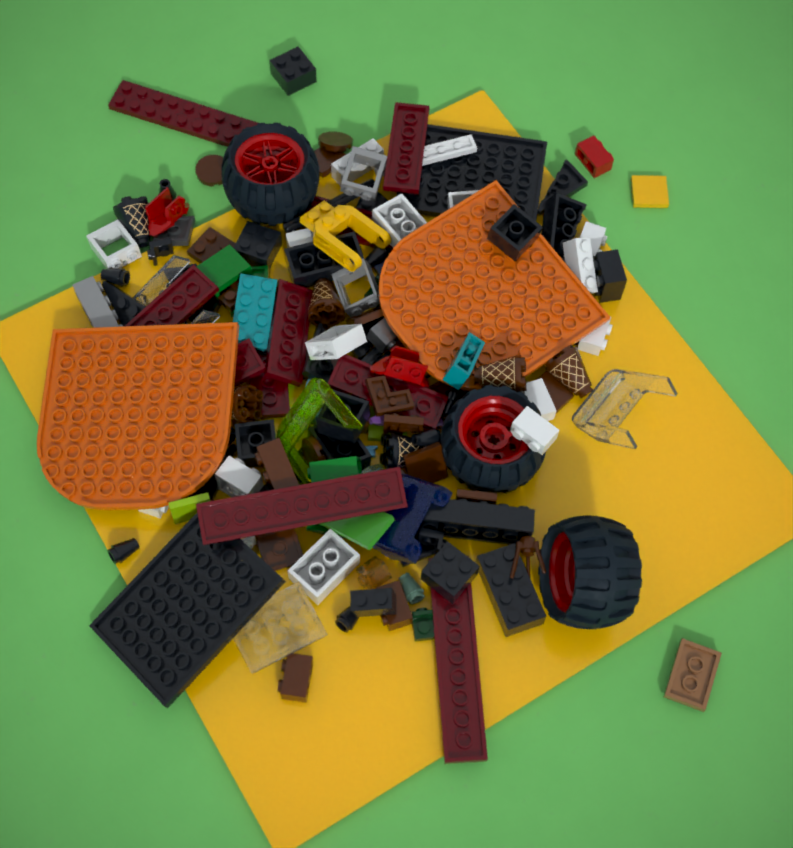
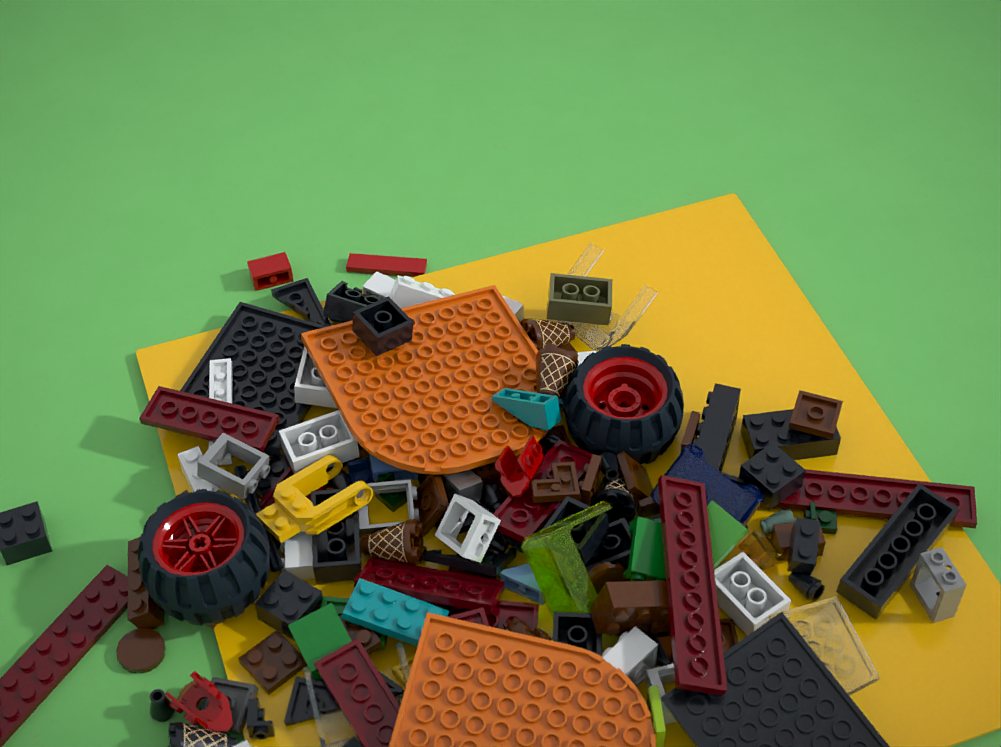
camera: 75 degrees left, 15 degrees down
reddish brown brick [277,653,313,703] -> none
tile [318,132,353,152] -> none
white brick [510,406,559,455] -> none
reddish brown plant [510,536,546,579] -> none
black wheel [538,515,642,629] -> none
black brick [593,249,627,303] -> none
yellow tile [631,175,669,208] -> none
medium nougat plate [664,638,722,712] -> none
none -> red tile [346,253,427,277]
none -> olive brick [547,273,612,325]
none -> reddish brown plate [789,390,843,439]
none -> black brick [836,483,959,619]
none -> light grey window [910,547,966,623]

